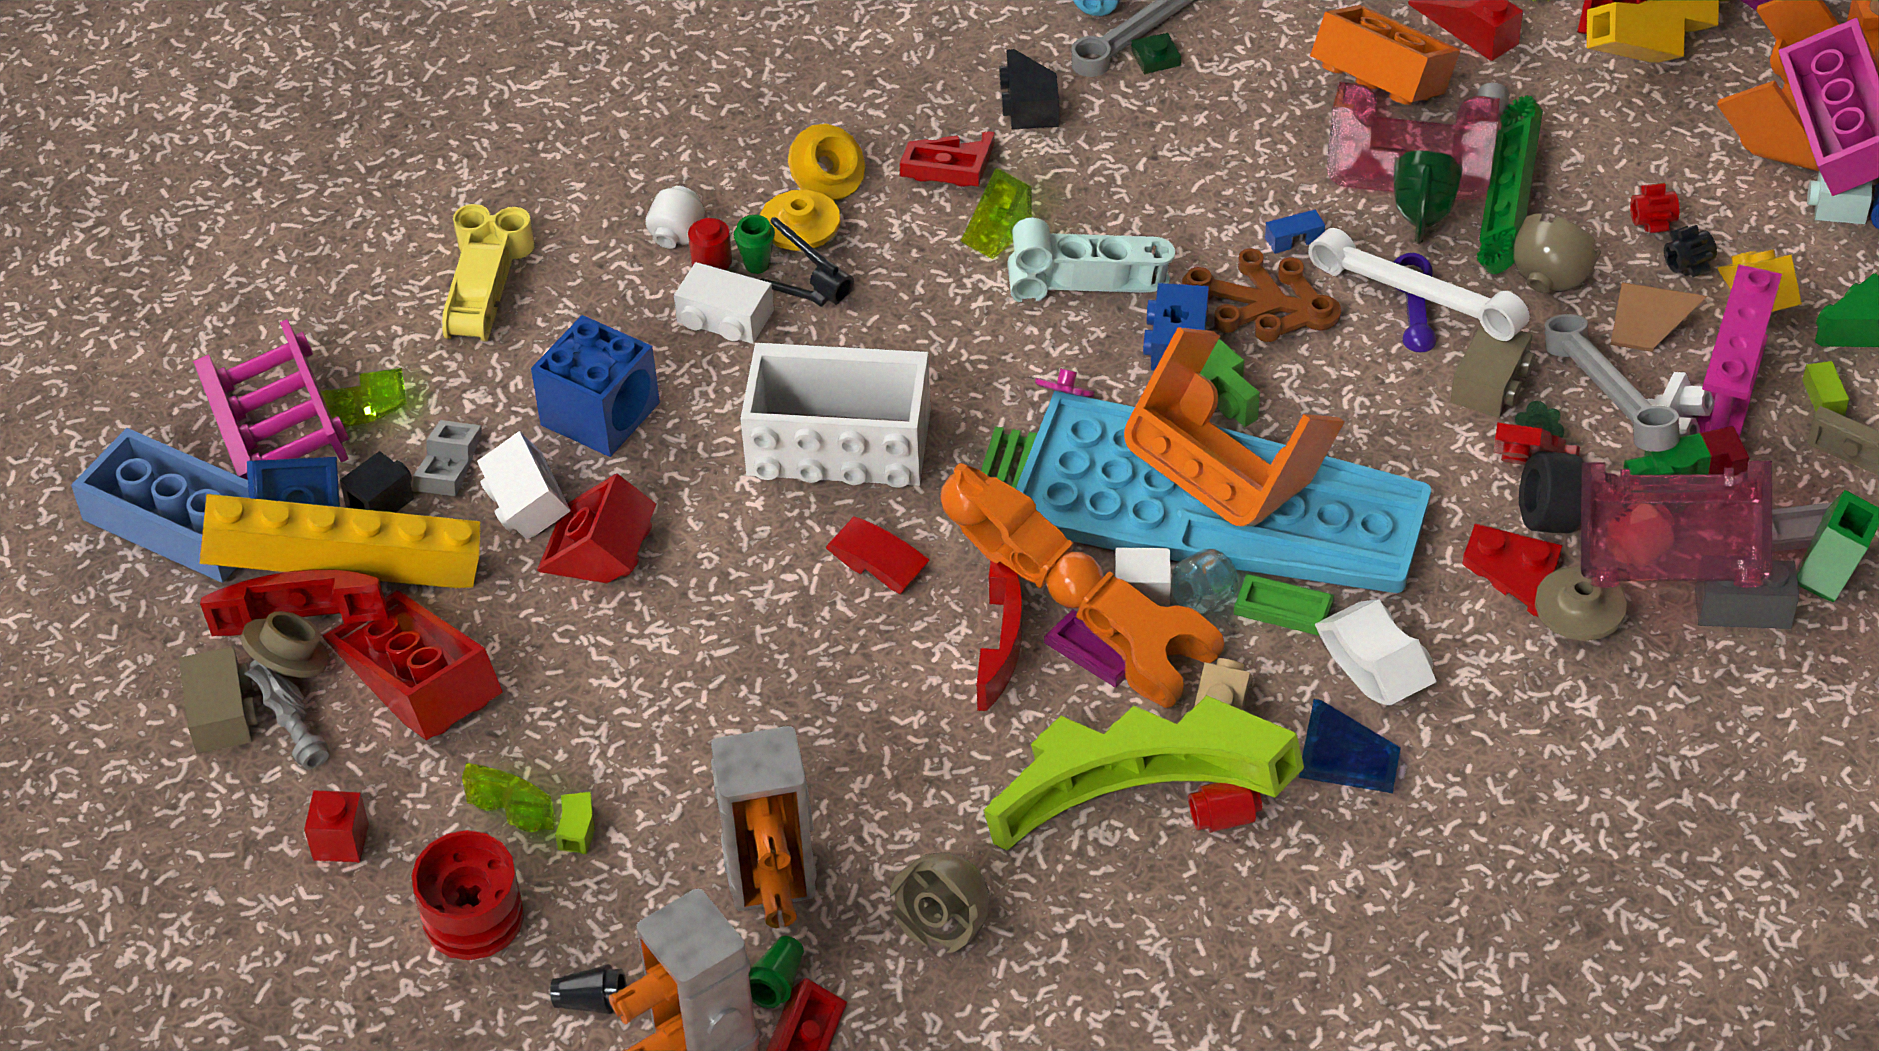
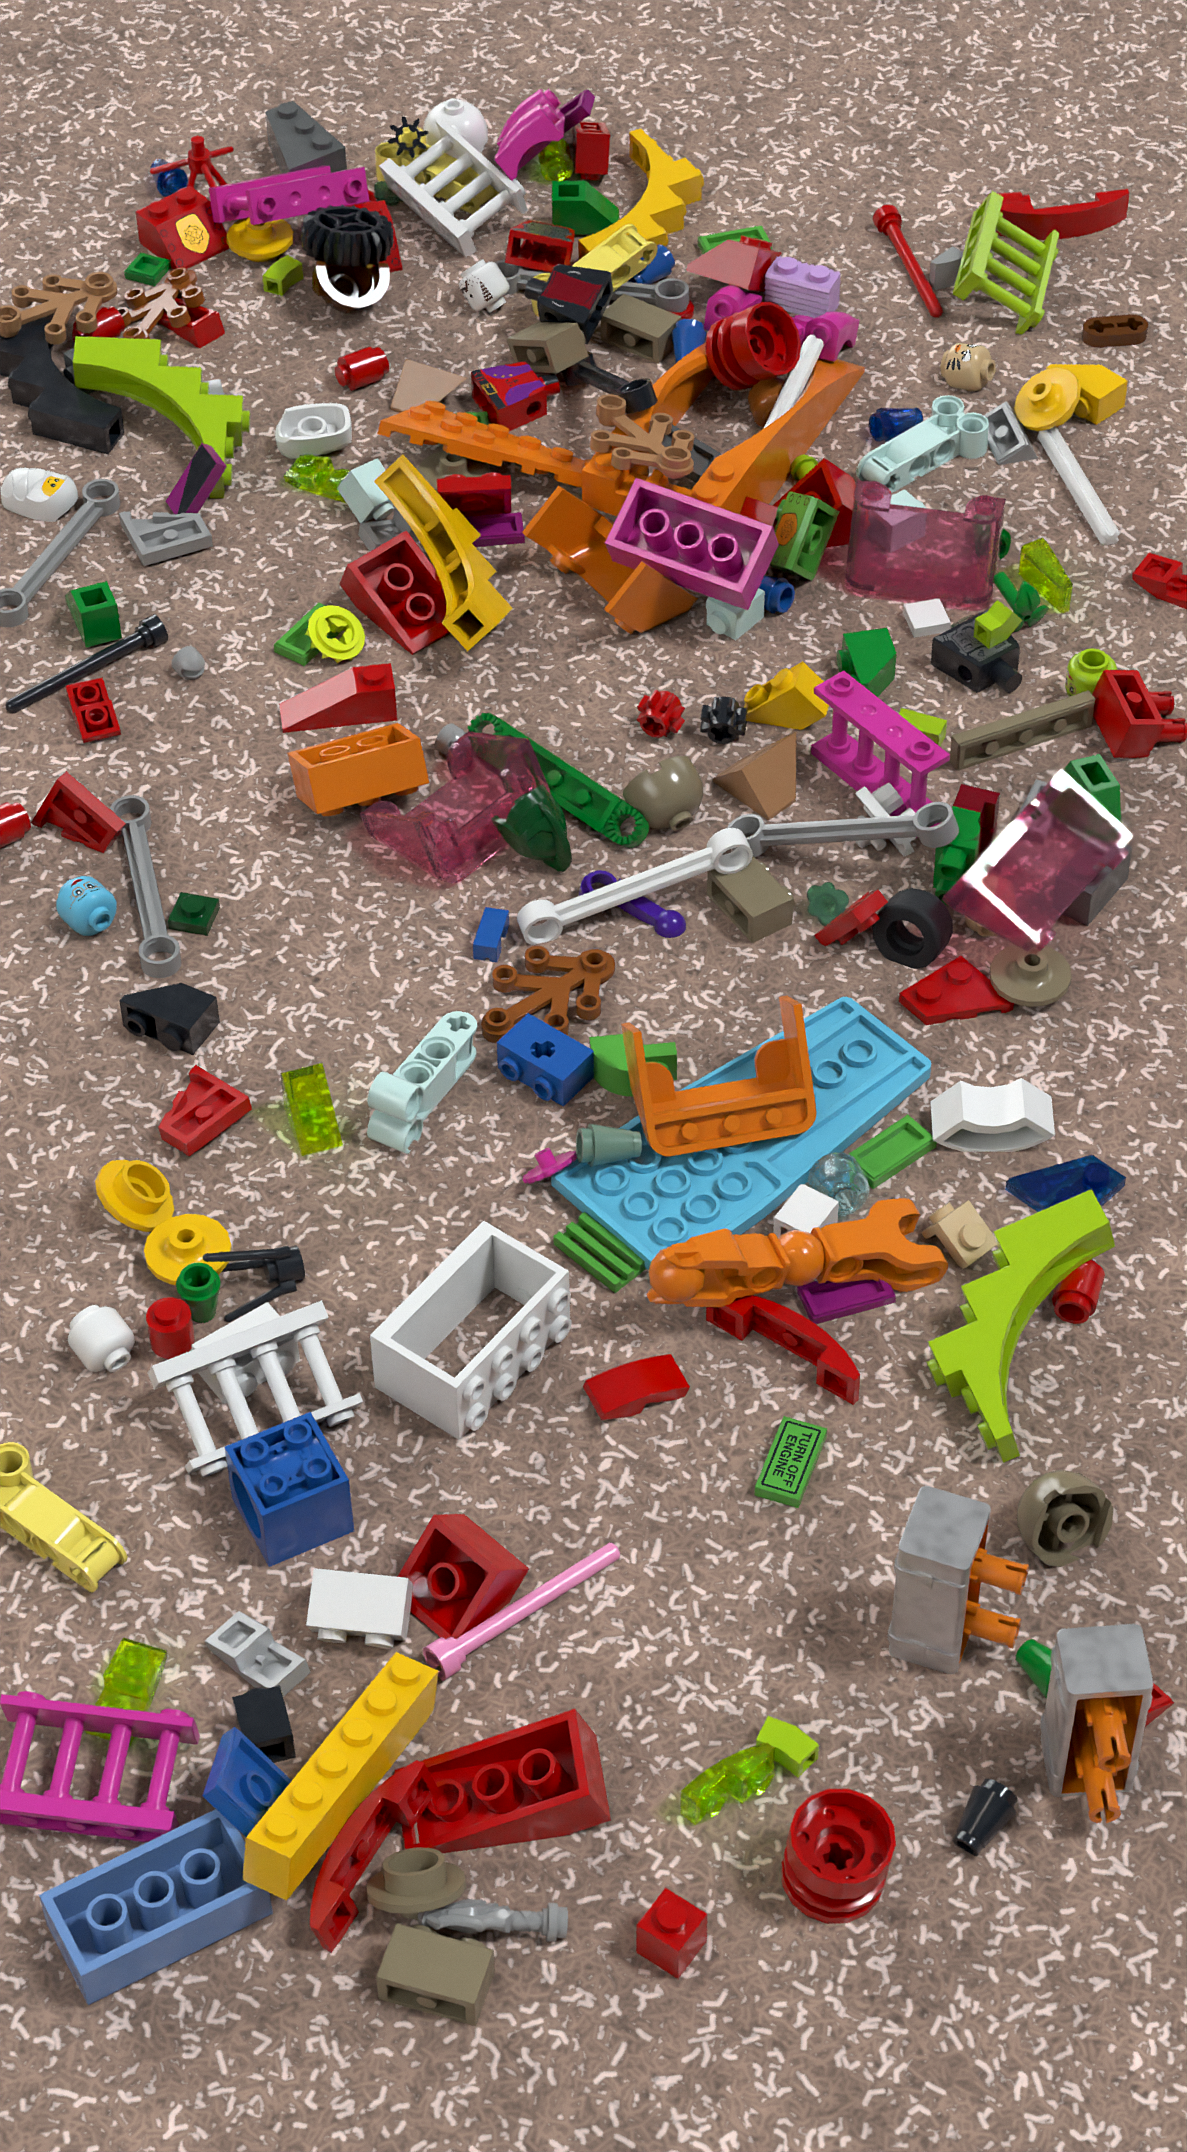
camera: 60 degrees left, 0 degrees up
none -> white fence [148,1300,363,1477]
none -> bright pink piece [423,1543,620,1681]
none -> sand green cone [576,1124,642,1167]
none -> bright green tile [755,1416,827,1508]

